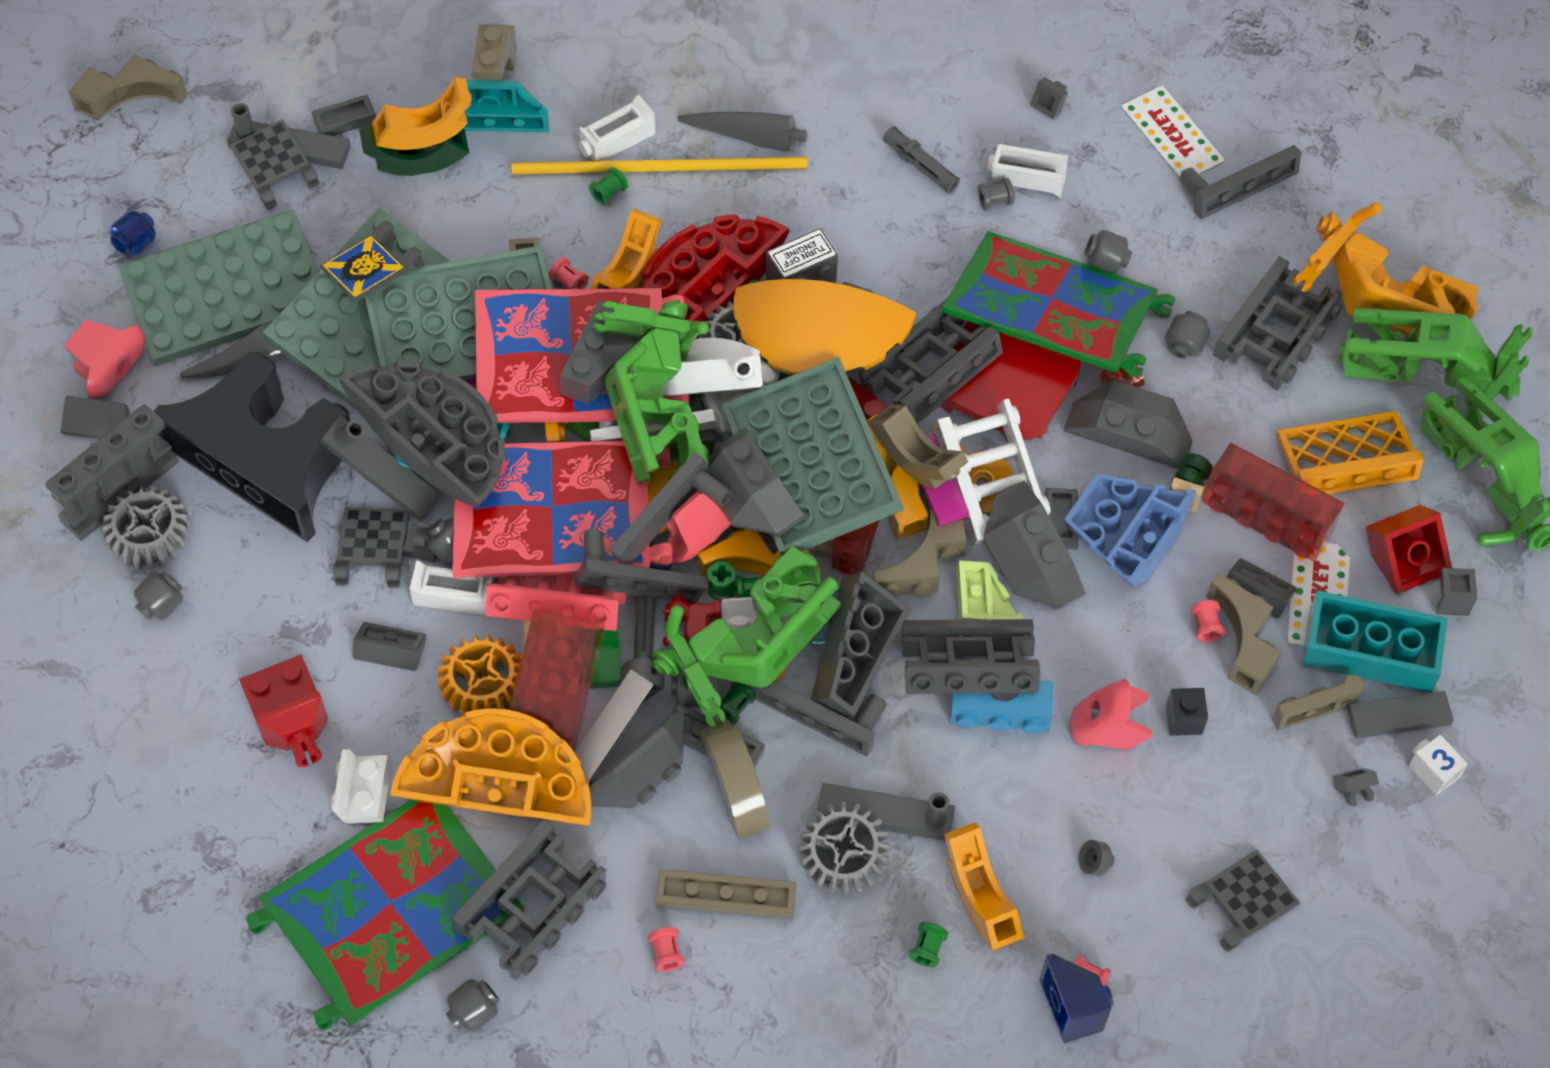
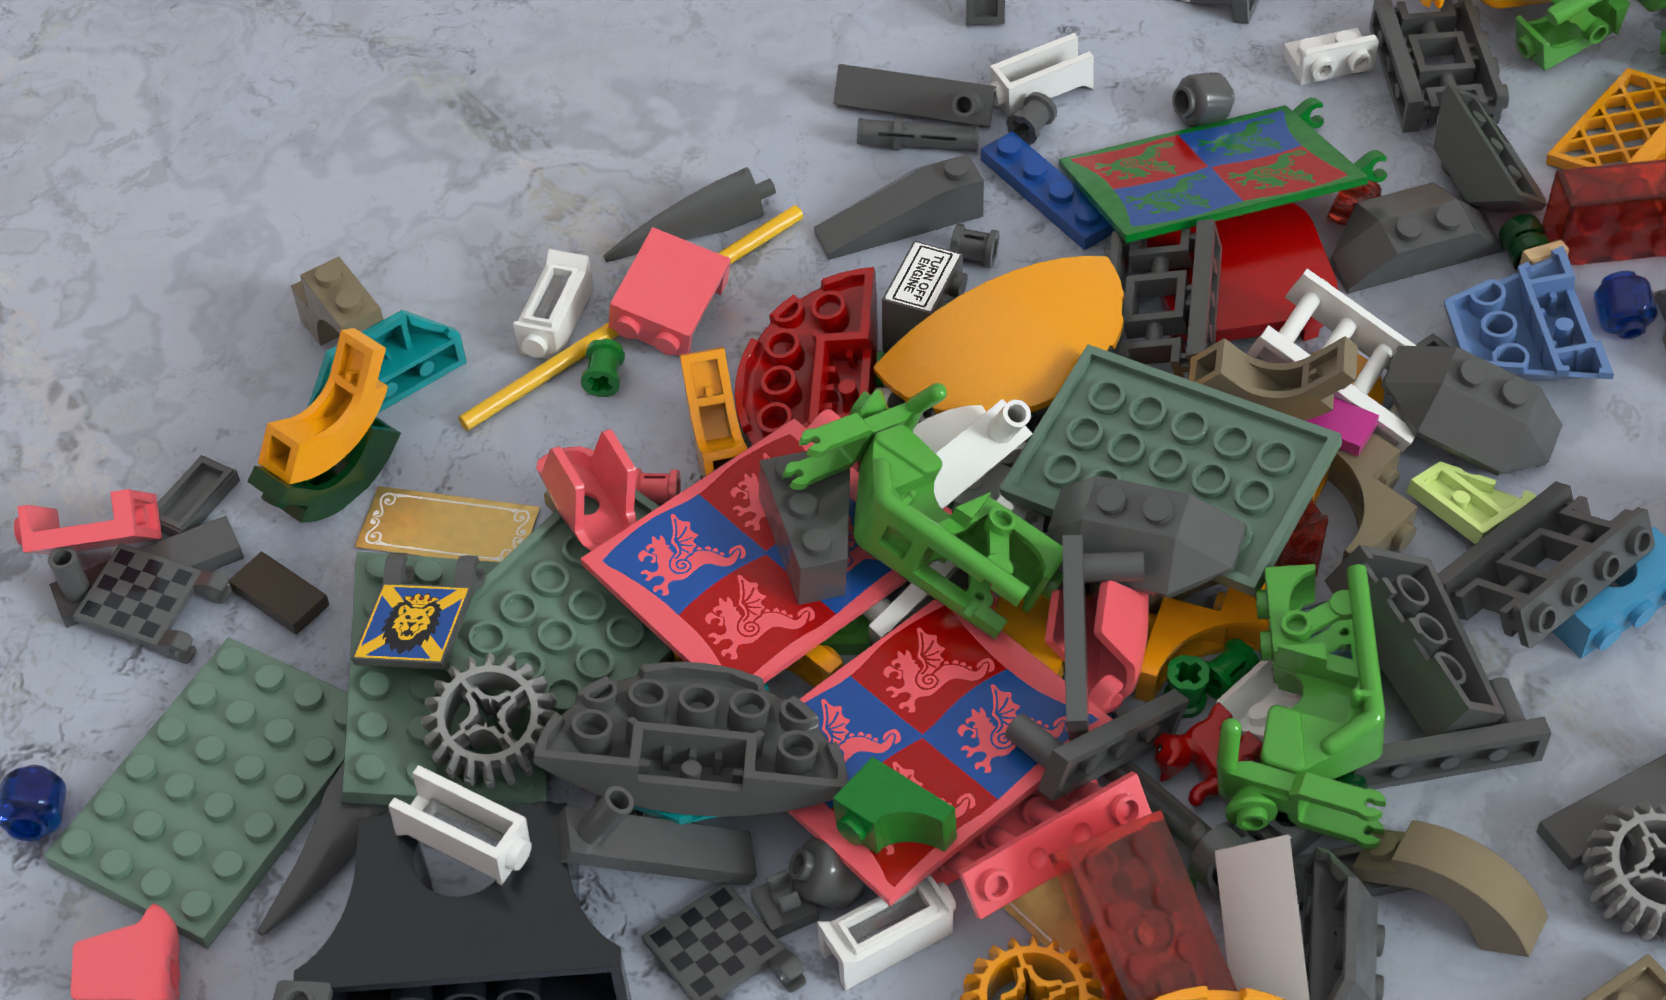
camera: 35 degrees left, 10 degrees down
dark grey head [1165,311,1211,359] -> none
none -> coral panel [14,489,162,555]
none -> dark brown tile [229,551,330,635]
none -> pearl gold sticker [355,486,540,562]
none -> white window [388,765,532,885]
none -> light grey gear [421,652,558,789]
none -> coral piece [536,429,637,551]
none -> coral panel [608,227,731,356]
none -> dark grey wedge [814,154,984,260]
none -> dark grey piece [833,64,996,127]
none -> green arch [833,757,957,854]
none -> dark grey bush [950,223,1000,268]
none -> blue plate [981,131,1115,250]
none -> white bracket [1282,28,1379,85]
none -> dark grey wedge [1433,85,1547,212]
none -> clear blue head [1593,271,1658,339]

